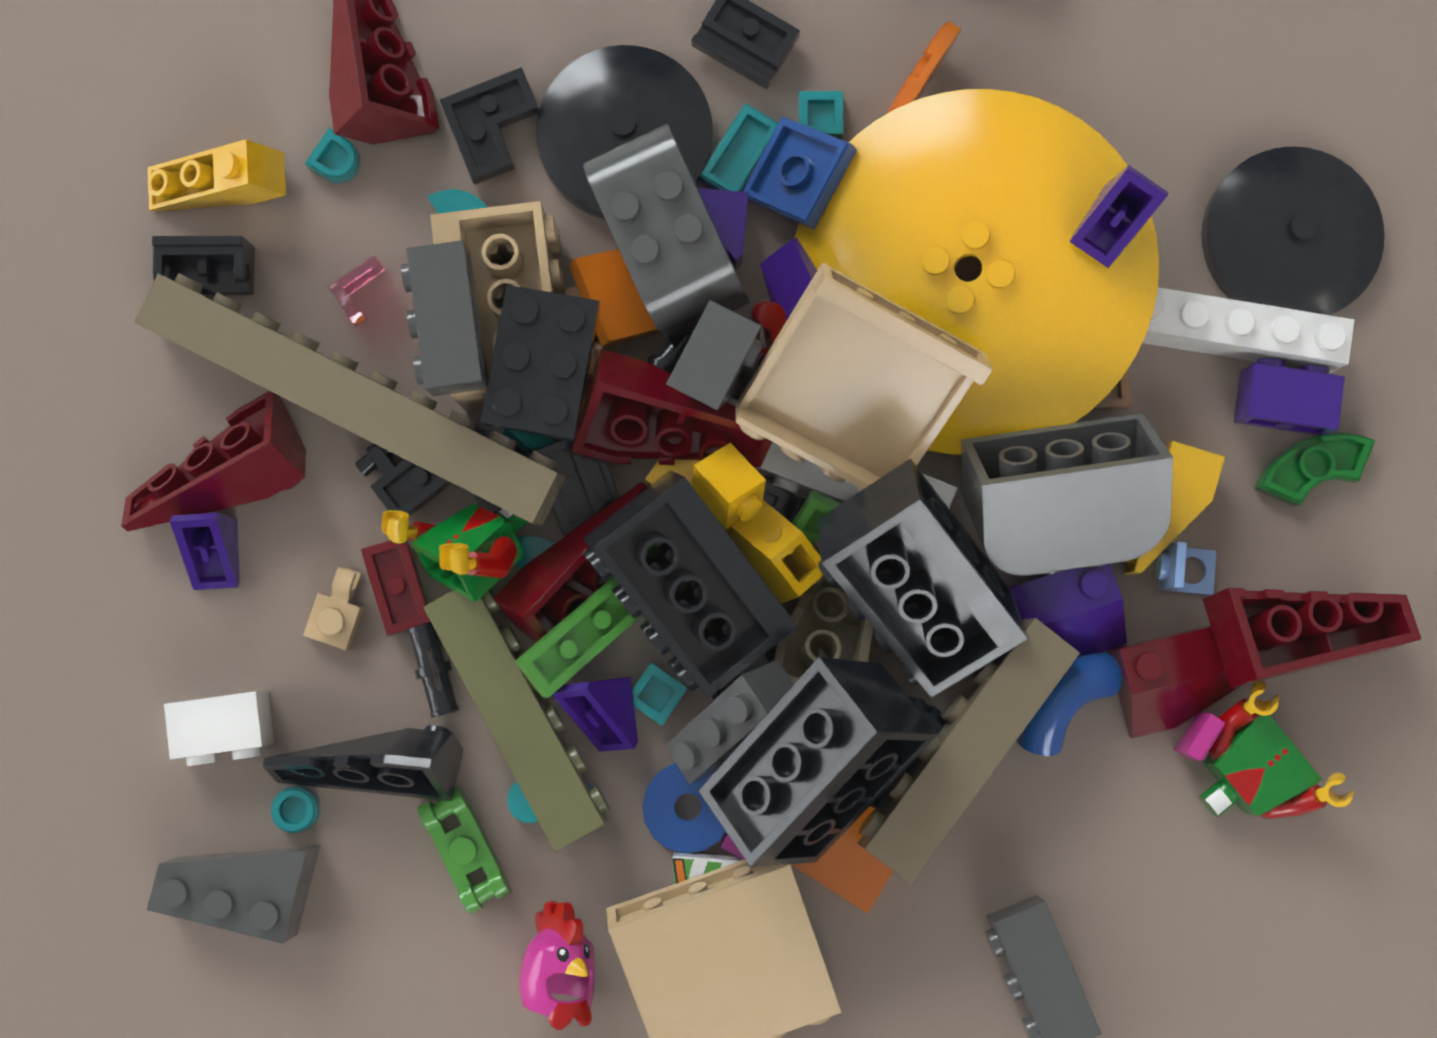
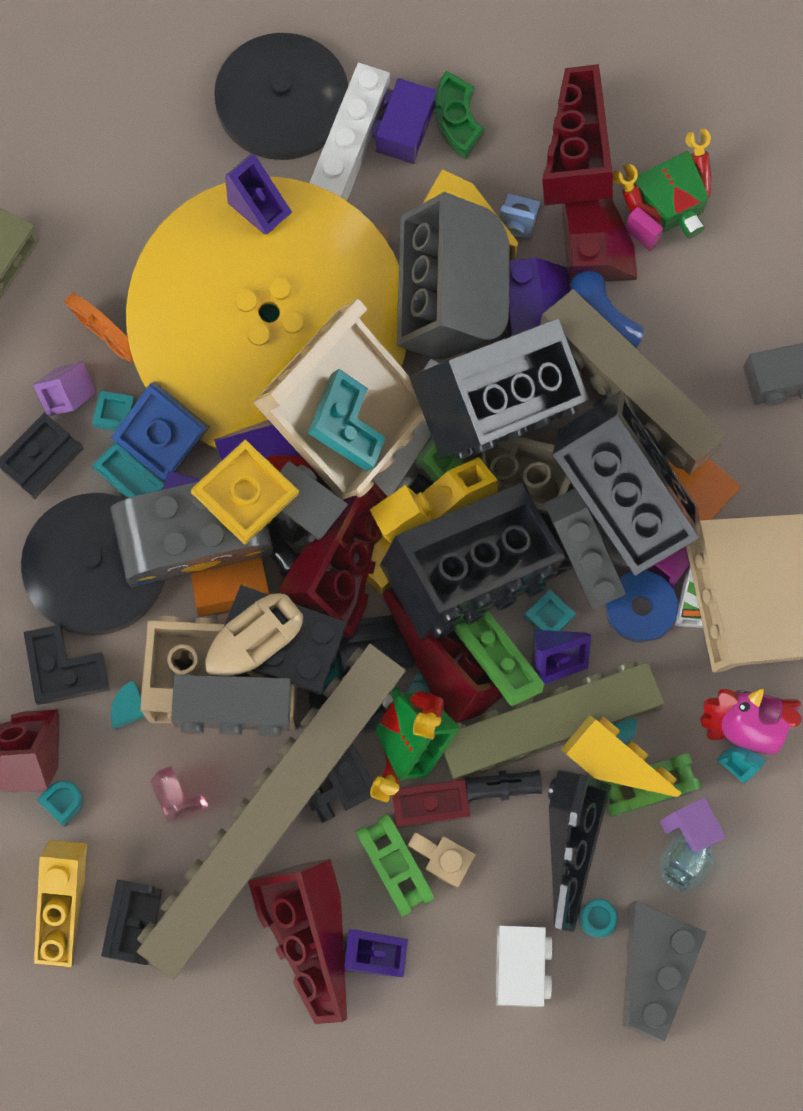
camera: 85 degrees left, 10 degrees down
none -> medium lavender panel [33,361,96,416]
none -> yellow tile [191,439,299,545]
none -> tan piece [205,593,303,677]
none -> teal plate [308,369,386,471]
none -> bright green plate [355,813,435,917]
none -> yellow slope [561,715,681,797]
none -> clear light blue head [658,835,715,892]
none -> medium lavender panel [659,797,726,853]
none -> teal tile [716,747,767,784]

